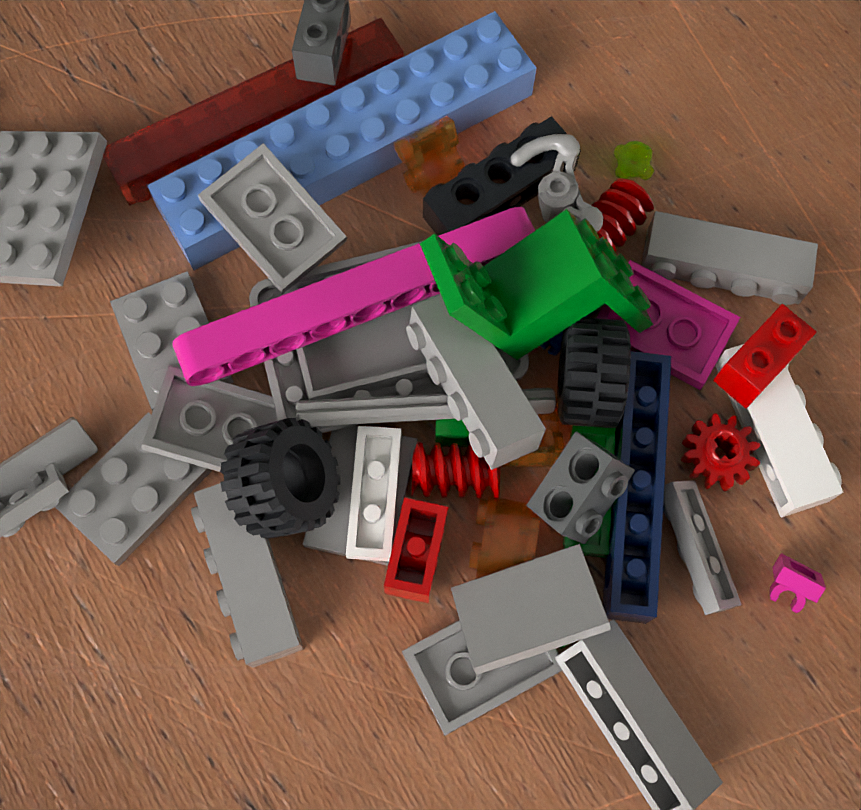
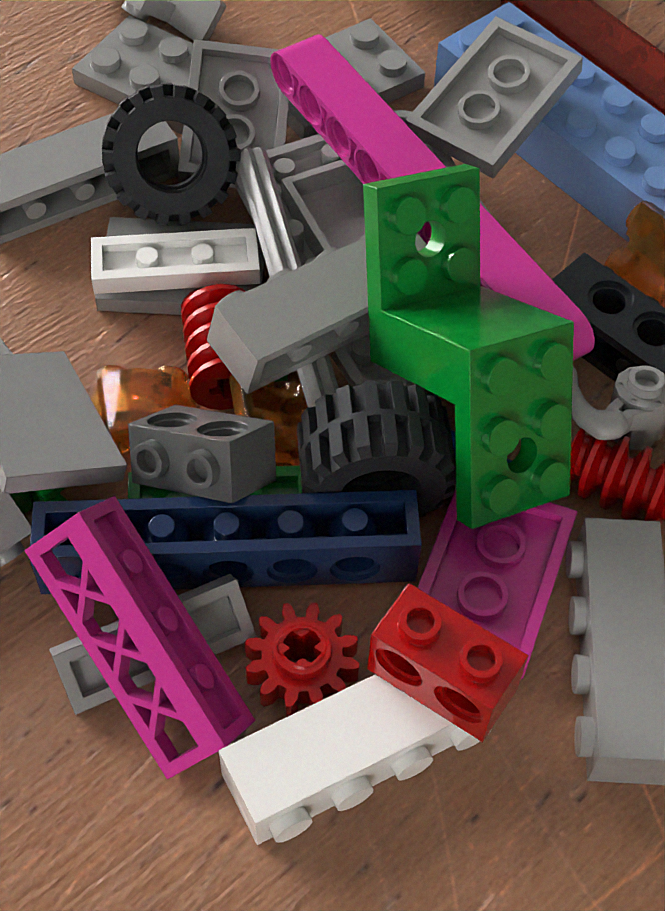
camera: 80 degrees right, 15 degrees down
red brick [384,497,448,604] -> none
dark pink tile [769,553,826,613] -> none
none -> dark pink fence [24,496,256,779]

